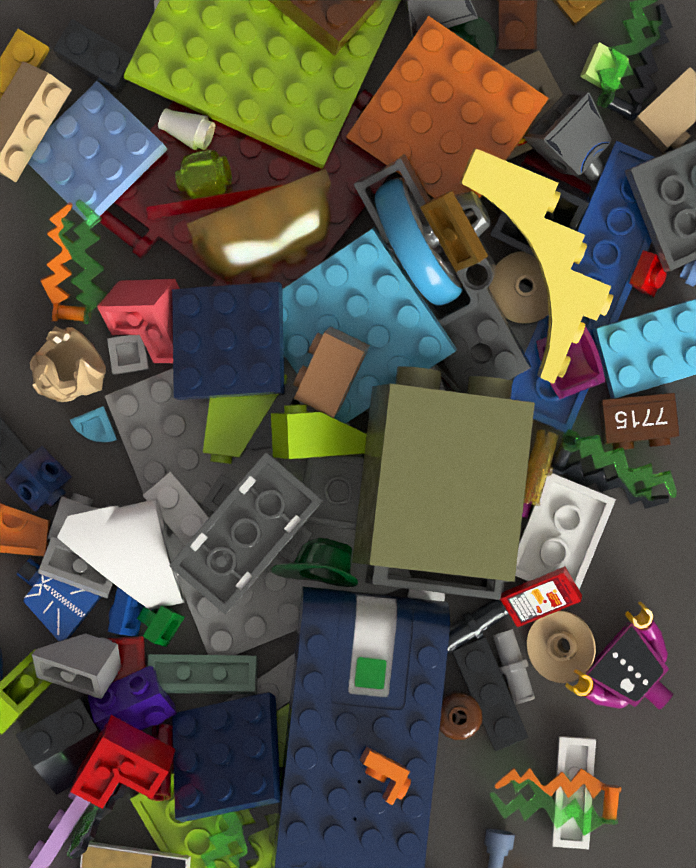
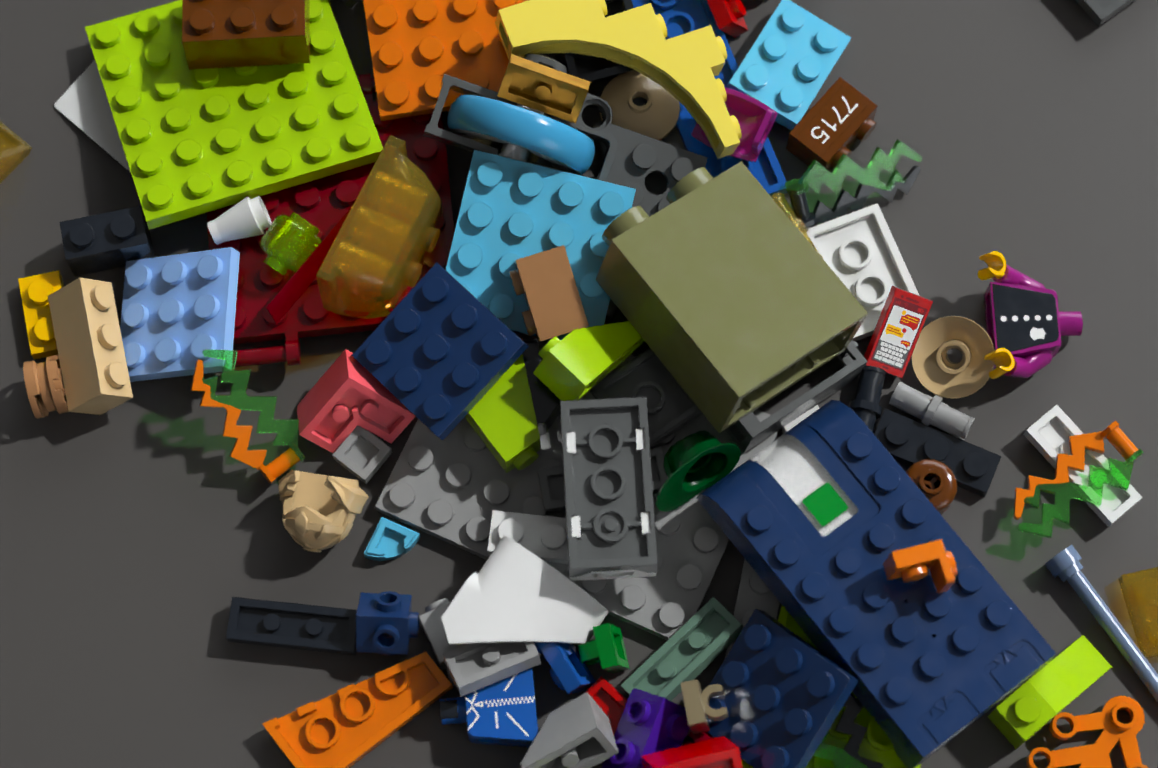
camera: 45 degrees left, 15 degrees down
none -> dark tan tile [680,679,729,734]

